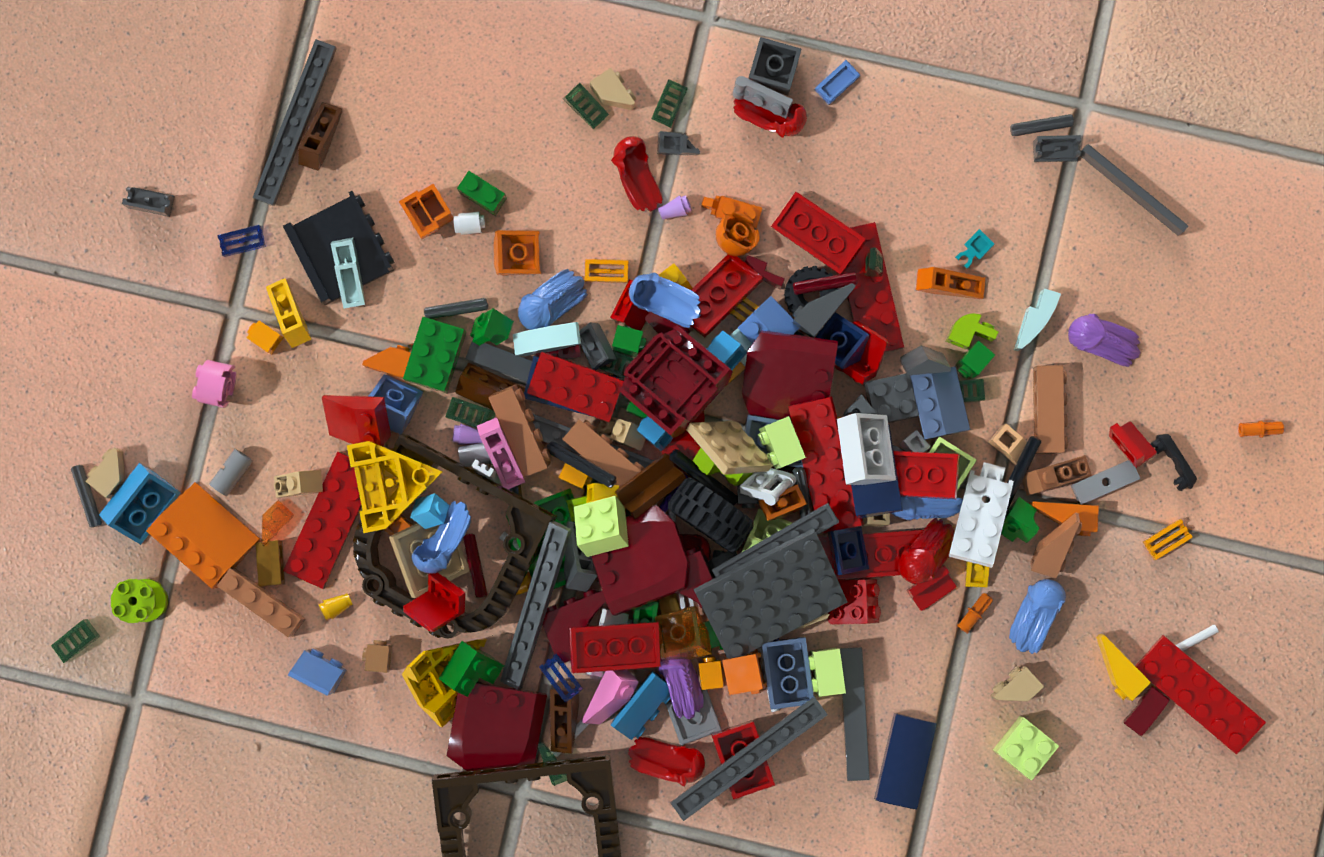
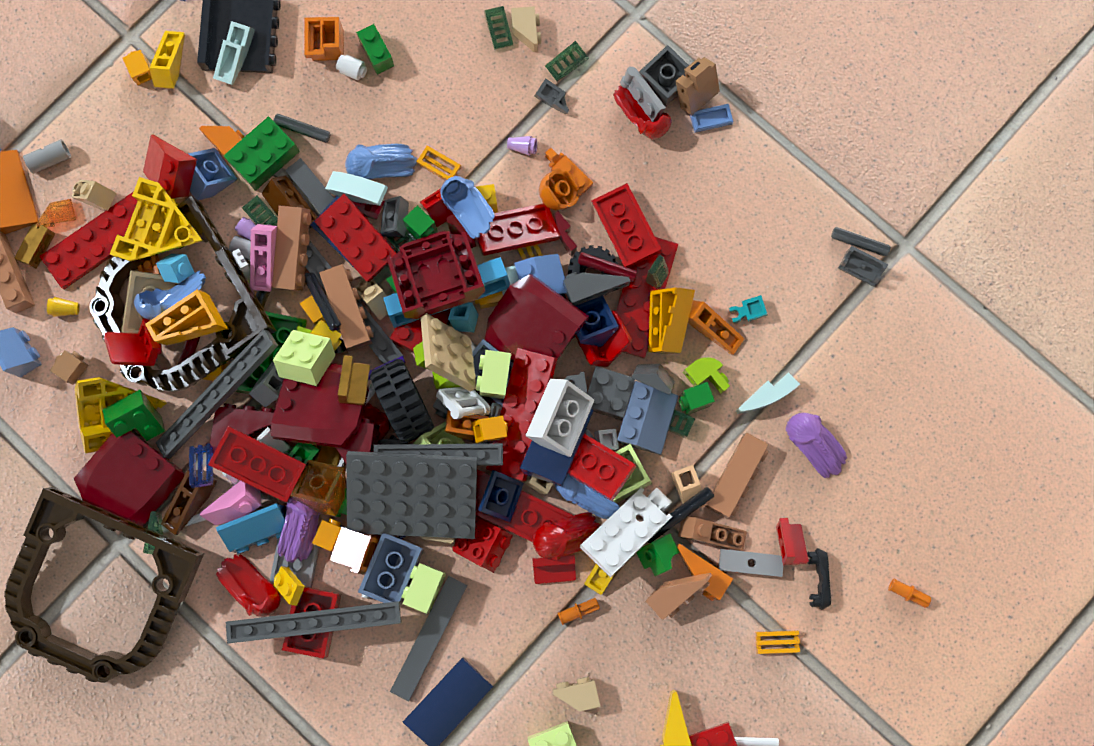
camera: 30 degrees right, 5 degrees down
bright pink brick [192,360,236,408] -> none
green brick [470,308,514,346] -> none
orange slope [494,230,541,276] -> none
red hair [611,136,663,212] -> none
reddish brown panel [615,453,686,519] -> none
black axle [669,449,737,506] -> none
medium blue hair [1009,579,1066,654] -> none
dark grey tile [1080,144,1188,236] -> none
none -> light orange wedge [145,289,228,346]
none -> yellow plate [273,566,305,606]
none -> pearl gold panel [338,355,370,405]
none -> medium azure brick [448,302,479,333]
none -> light orange brick [472,416,508,443]
none -> light orange wedge [649,287,695,354]
none -> medium nougat piece [676,57,720,116]

